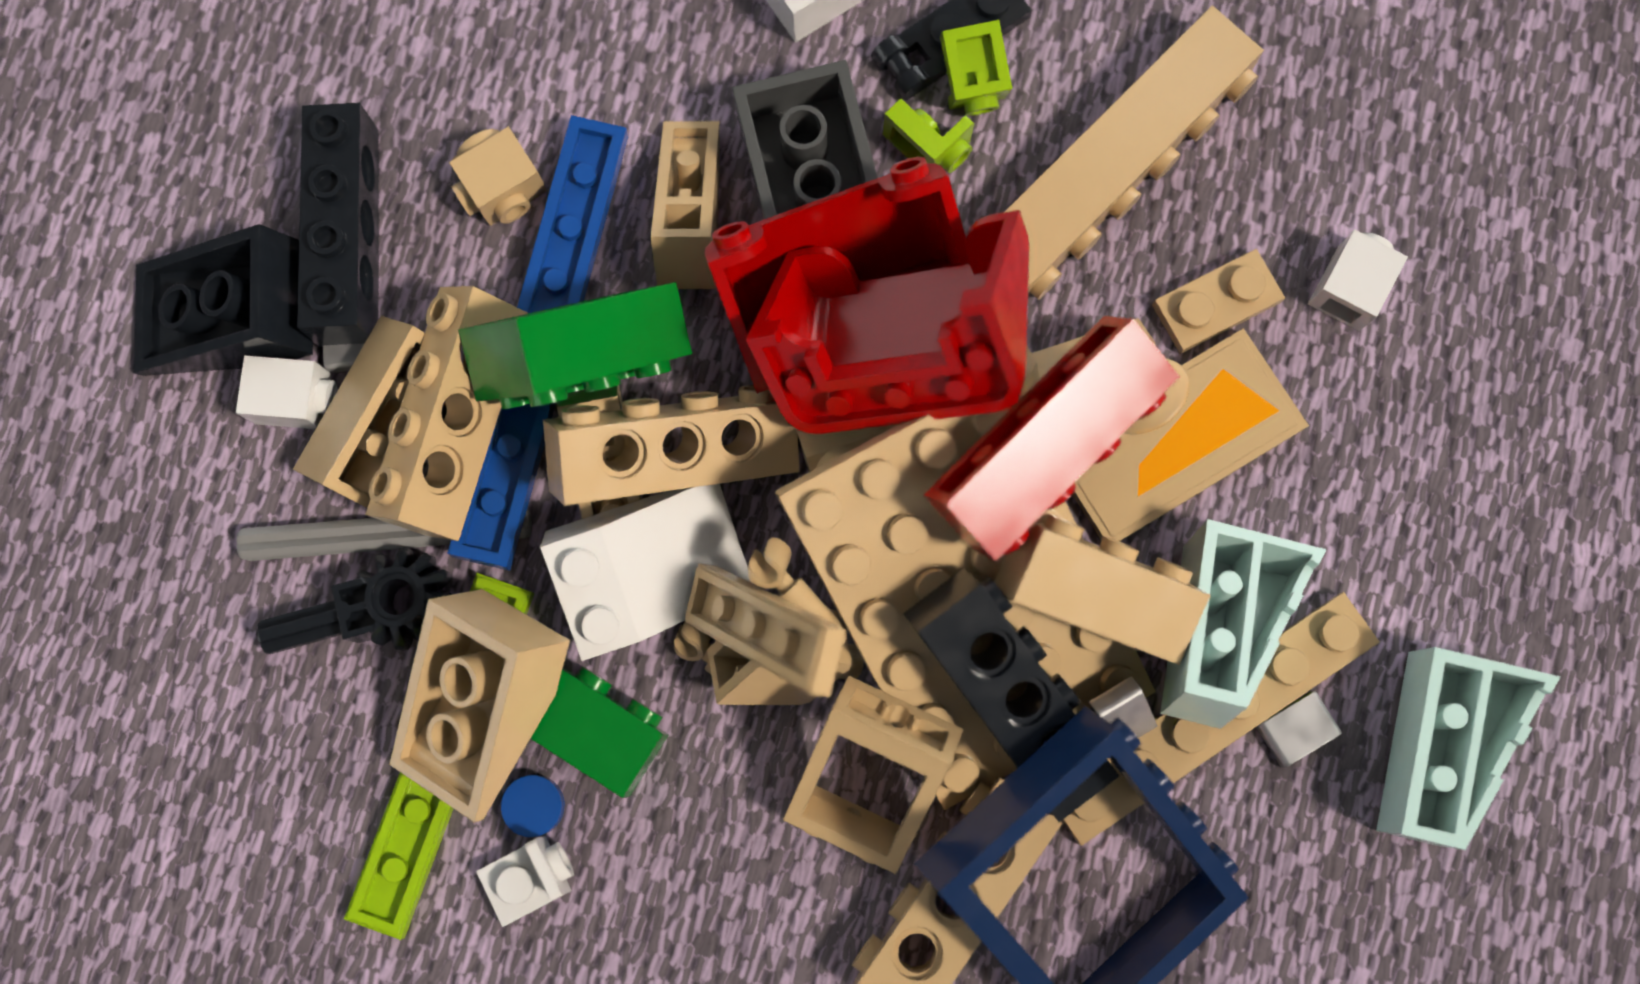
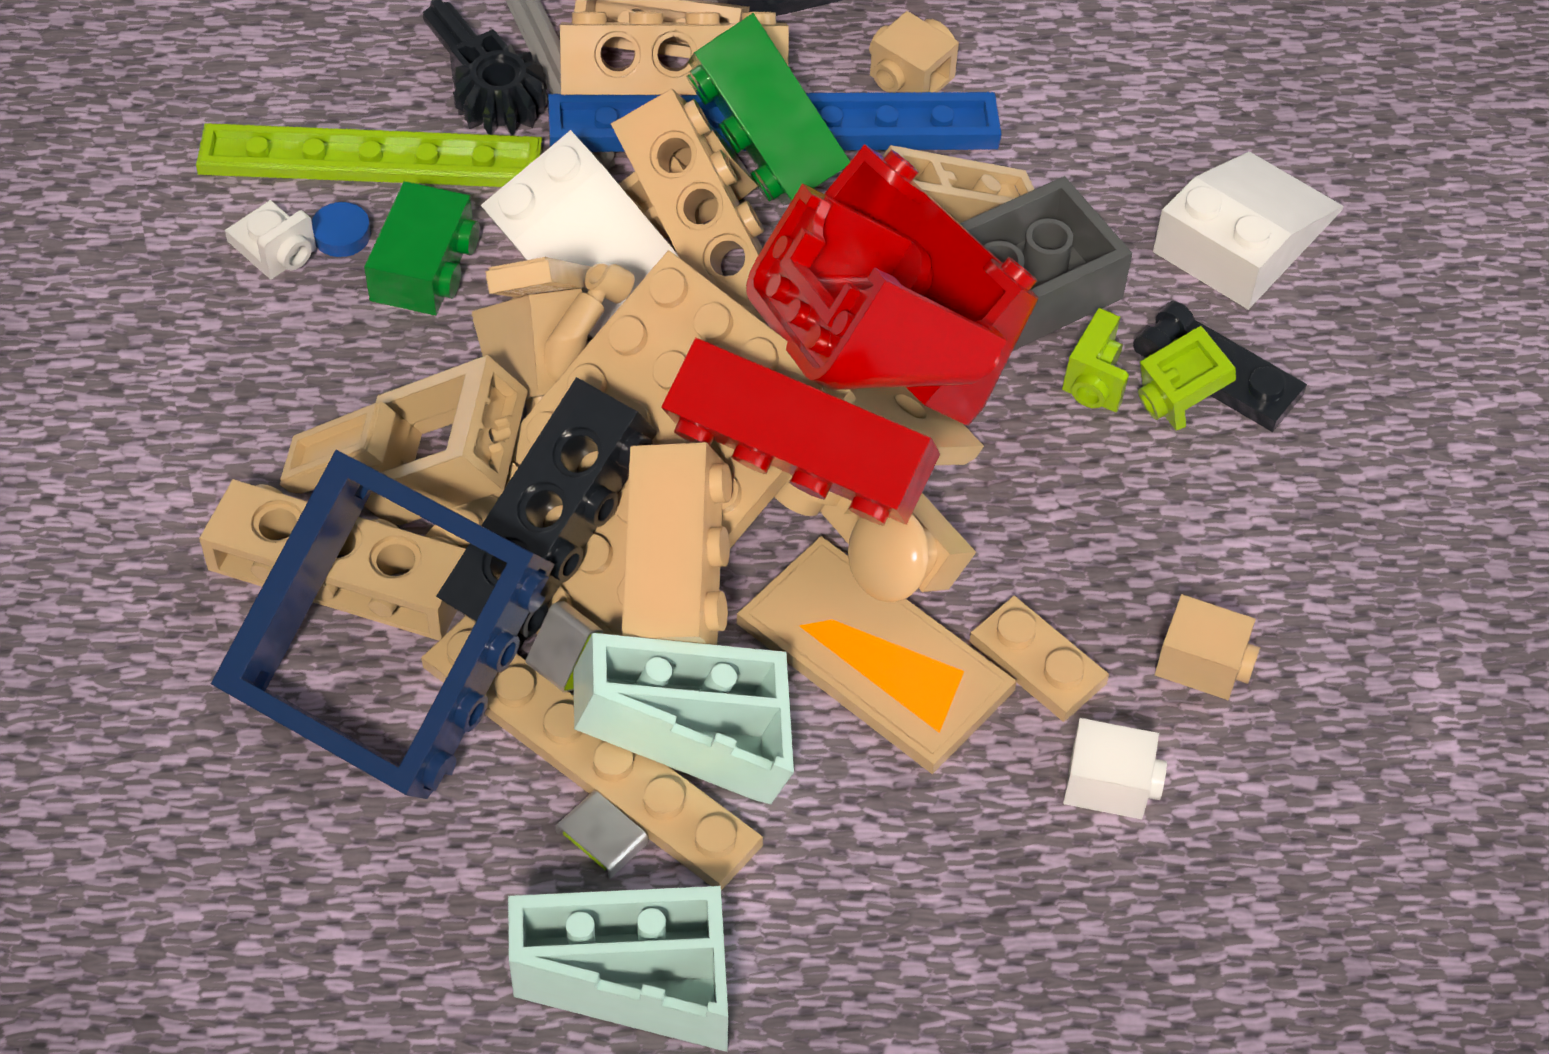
camera: 65 degrees right, 25 degrees down
tan slope [389,589,570,823] -> none
tan brick [1005,5,1264,300] -> none
none -> tan tile [280,401,396,494]
none -> tan brick [1155,594,1260,700]

